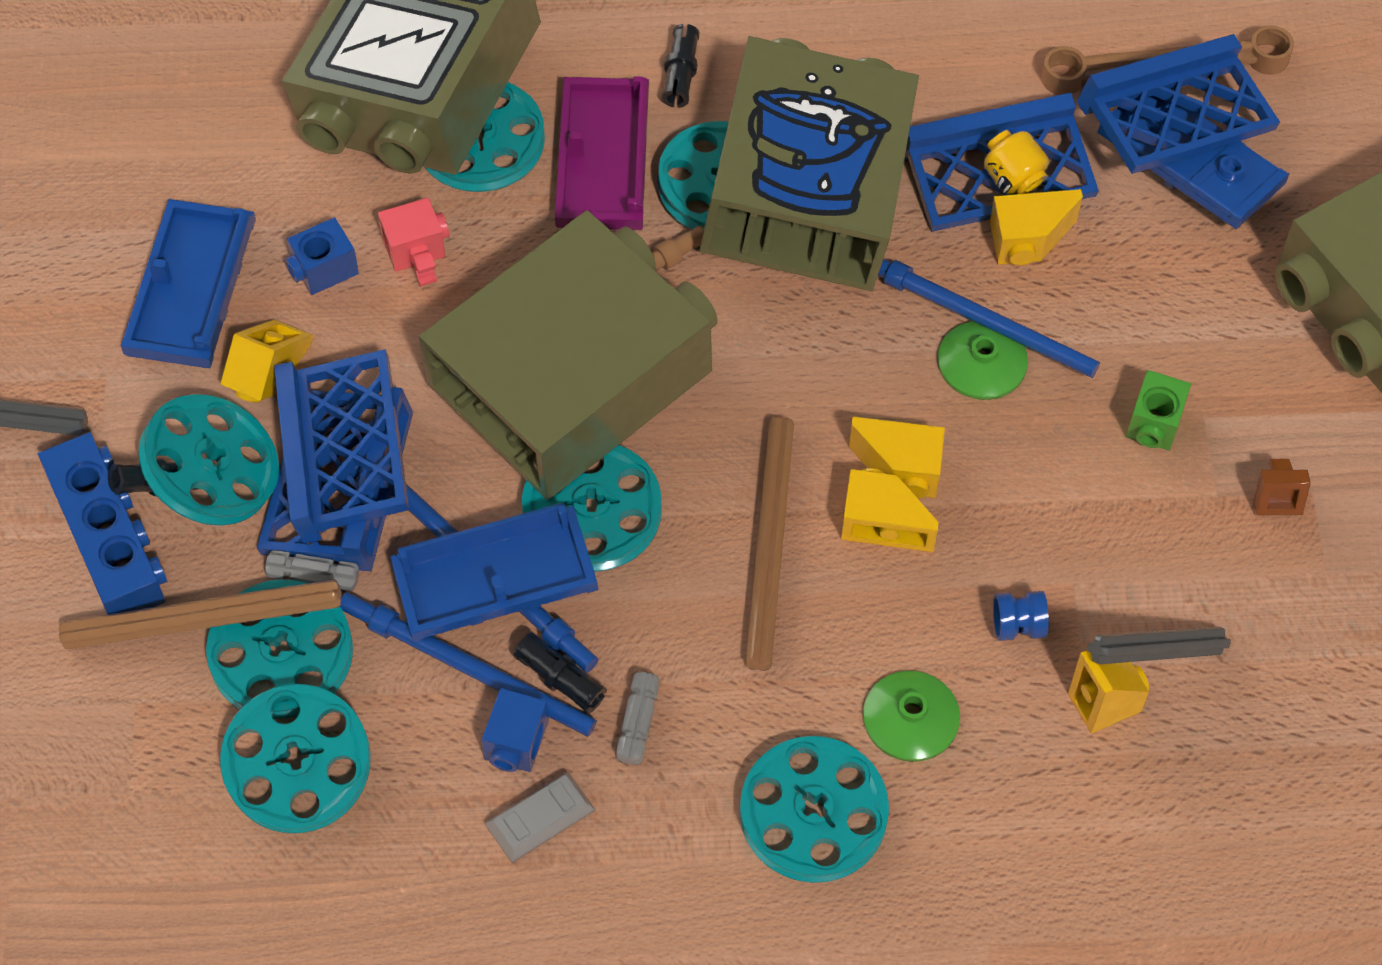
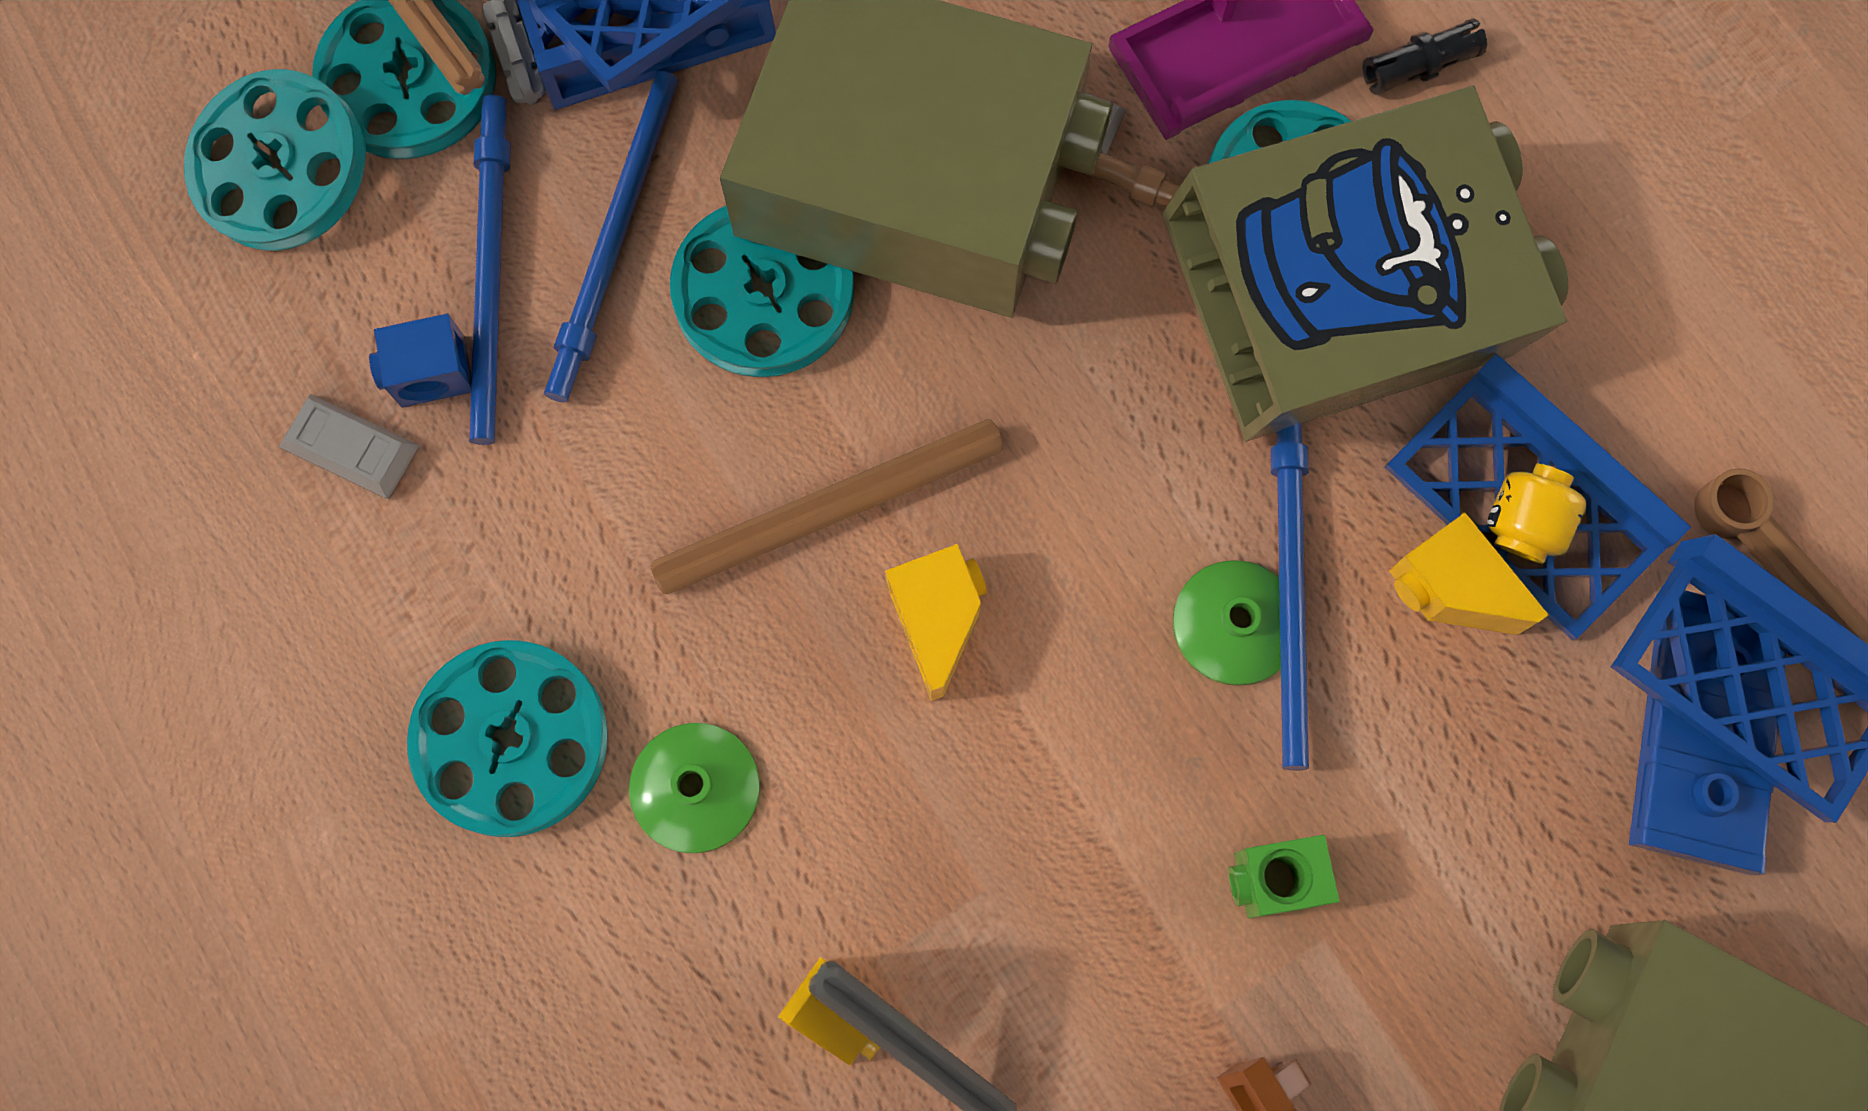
camera: 60 degrees right, 15 degrees up
blue container [390,503,599,642] -> none
black pin [513,633,607,714] -> none
light grey axle [616,671,659,765] -> none
yellow slope [849,417,945,499] -> none
blue wheel [993,591,1049,641] -> none

